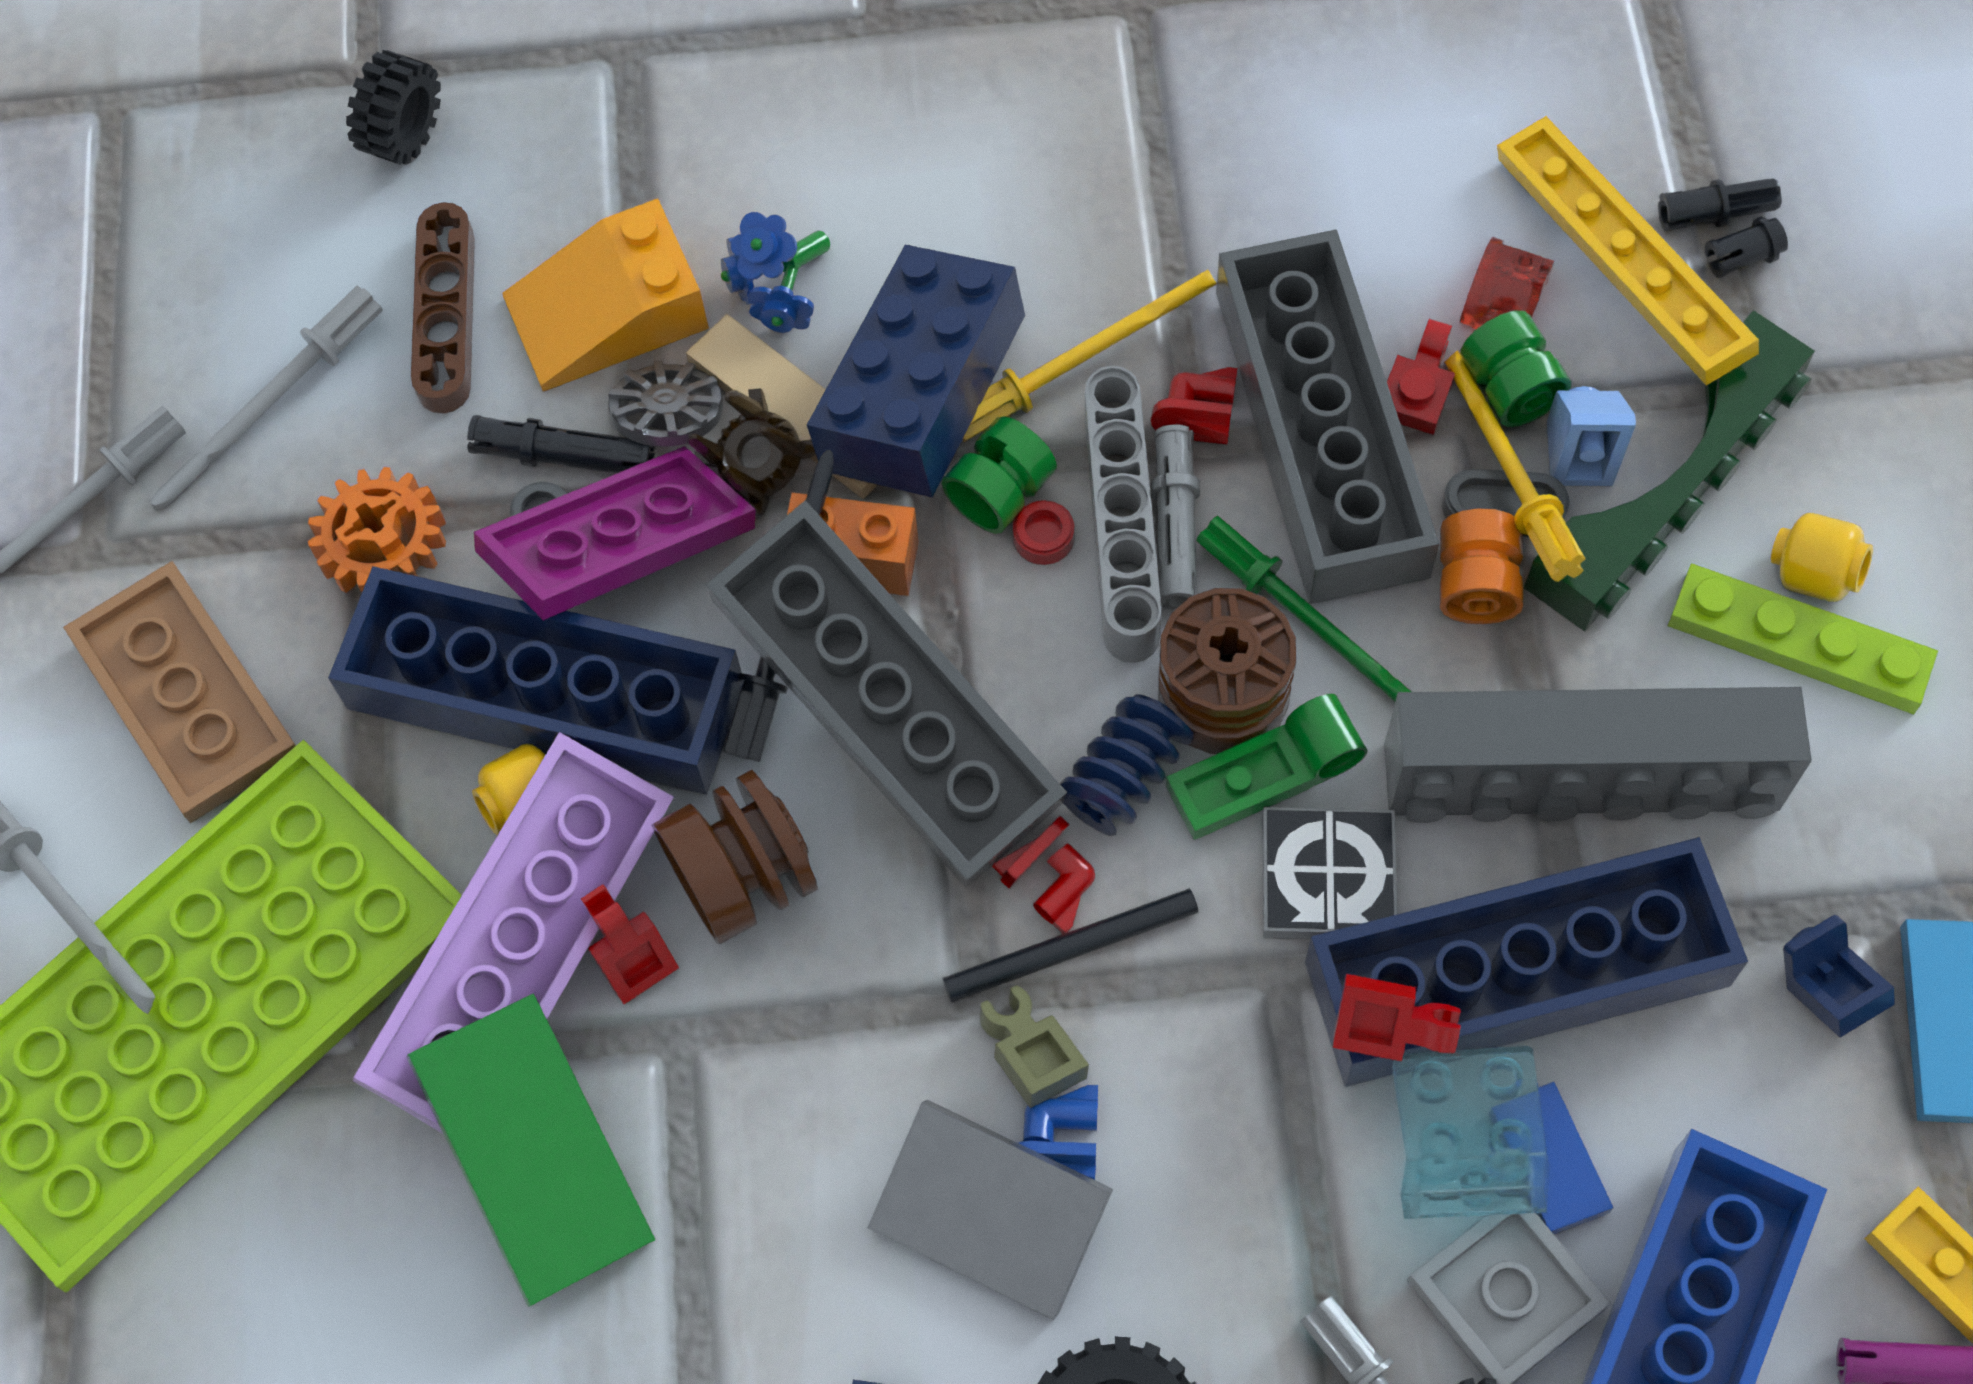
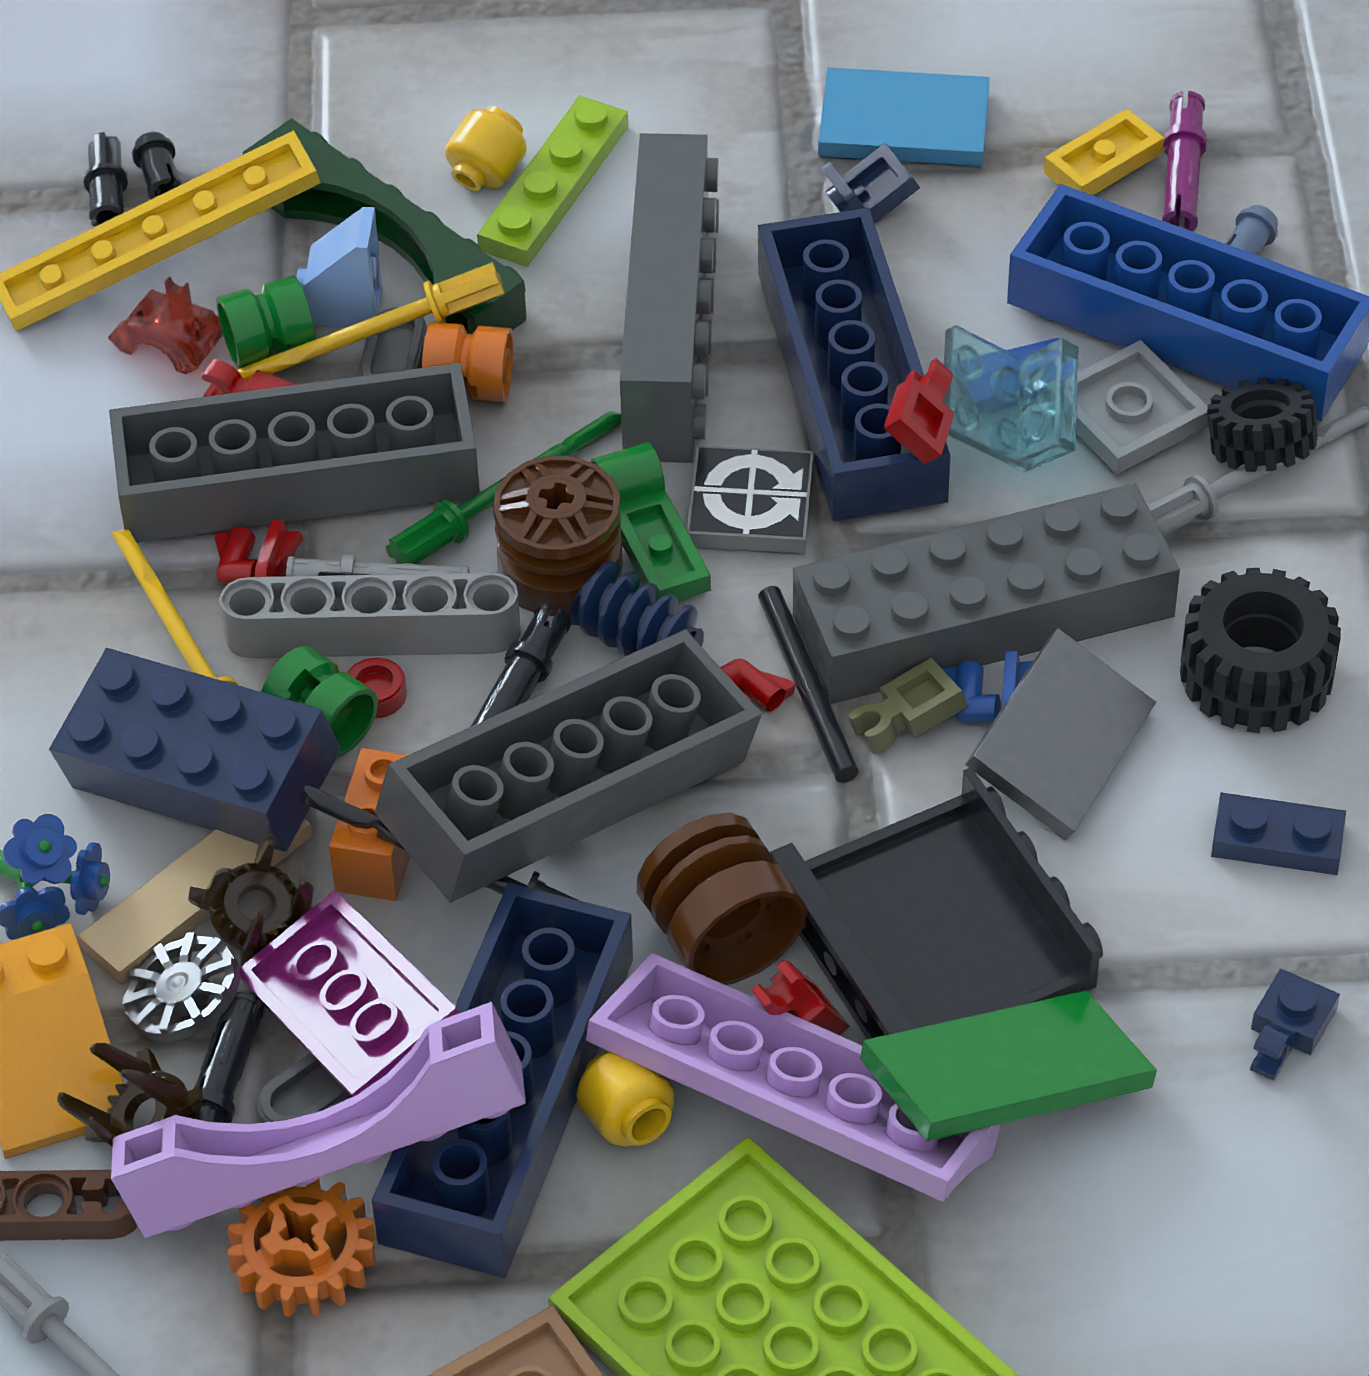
camera: 90 degrees left, 15 degrees down
none -> dark brown piece [57,1043,203,1147]
none -> lavender arch [111,1002,526,1238]
none -> black pin [470,604,572,727]
none -> black panel [770,767,1103,1039]
none -> dark grey brick [793,483,1180,704]

